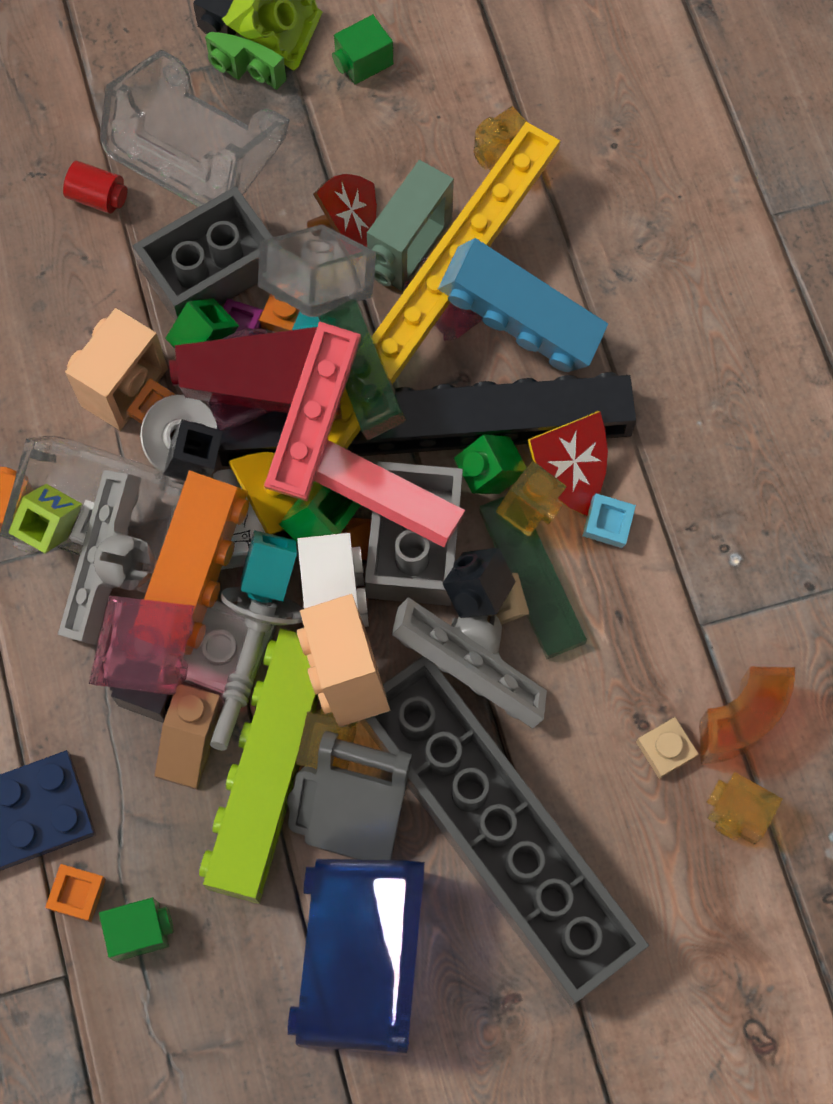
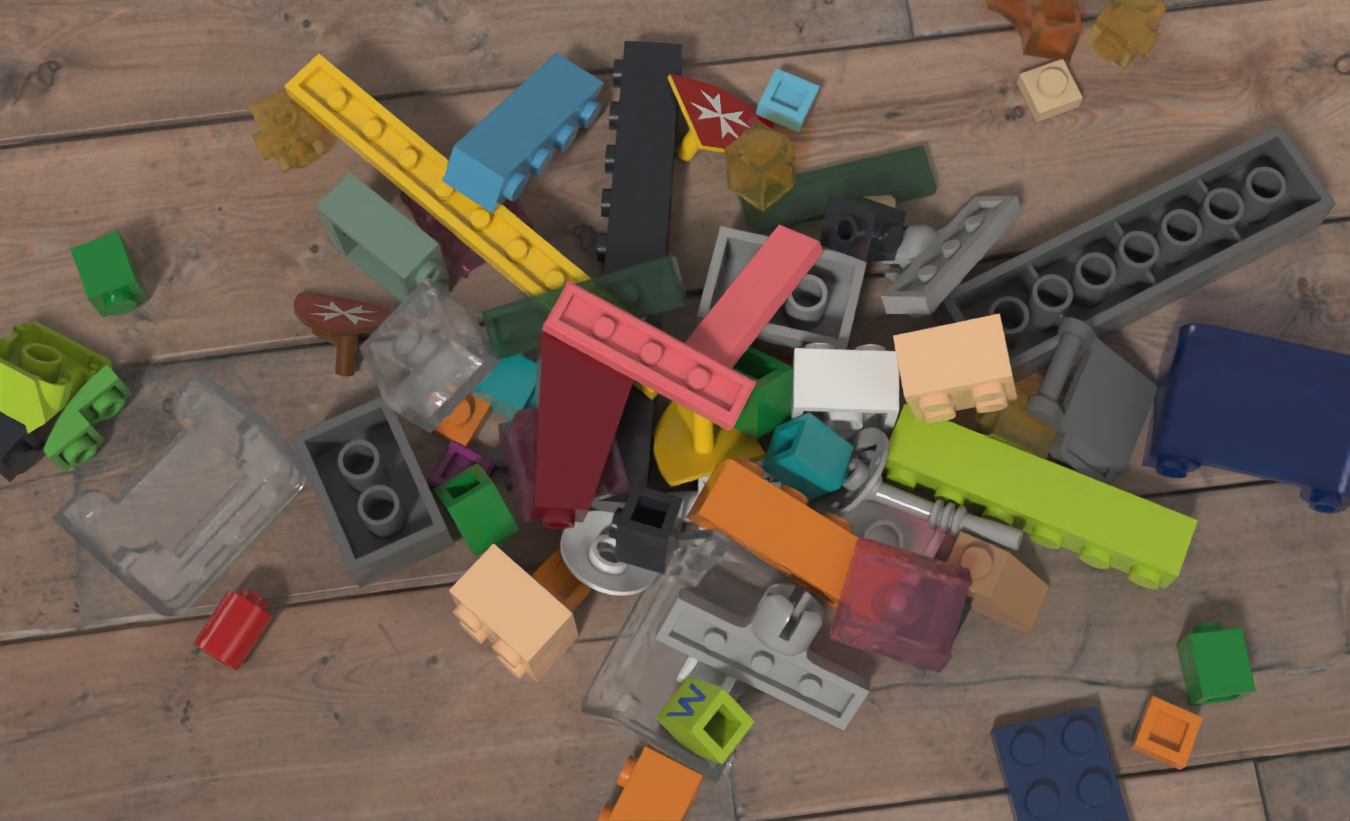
camera: 80 degrees left, 0 degrees up
green brick [454,435,529,494] -> none

